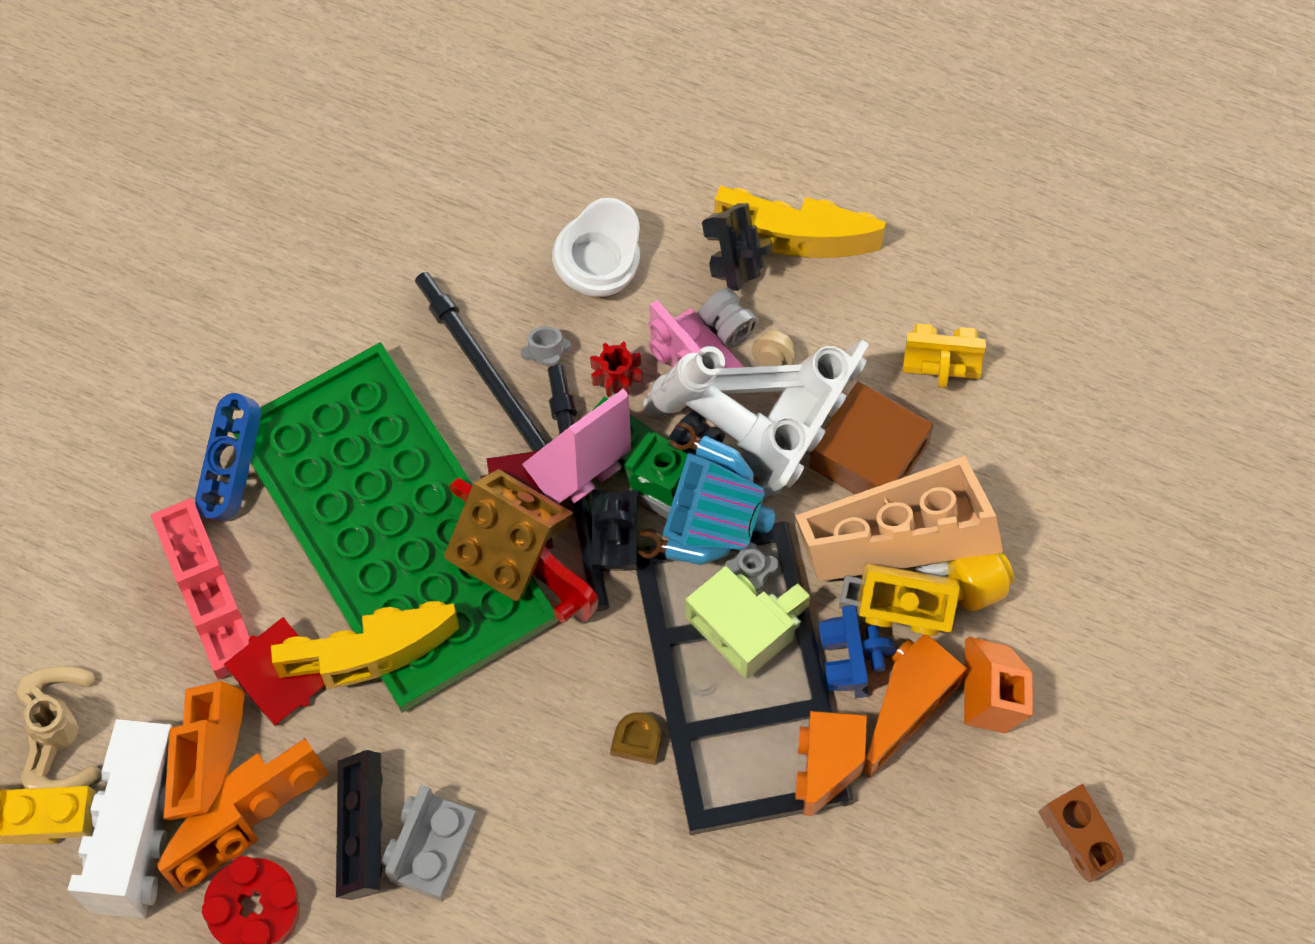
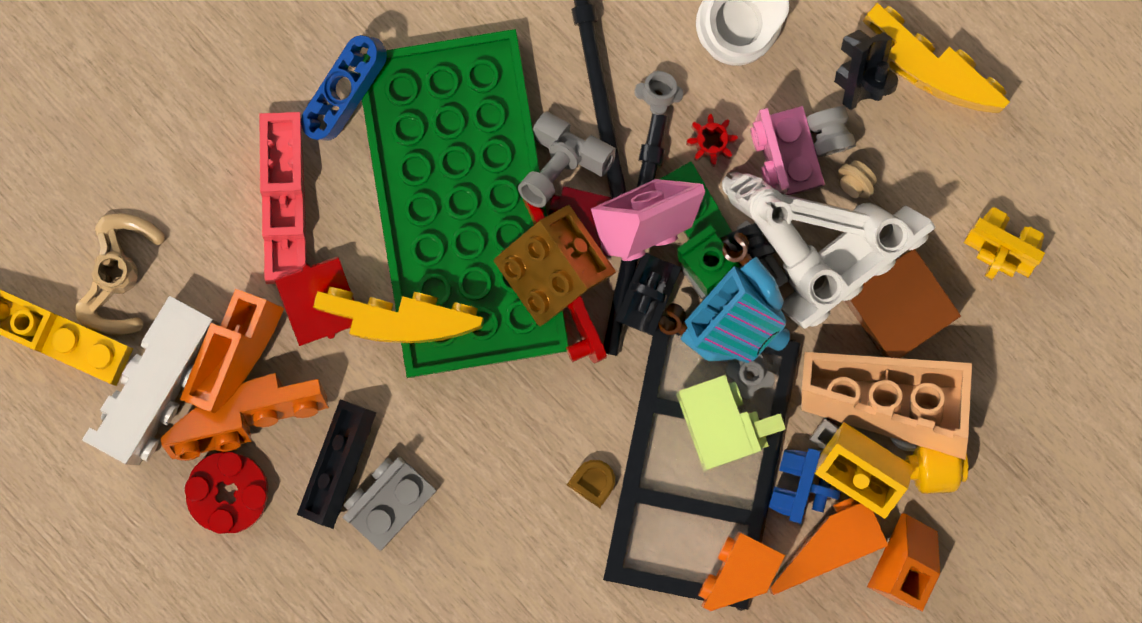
camera: 25 degrees right, 20 degrees up
none -> light grey bar [518,111,616,207]

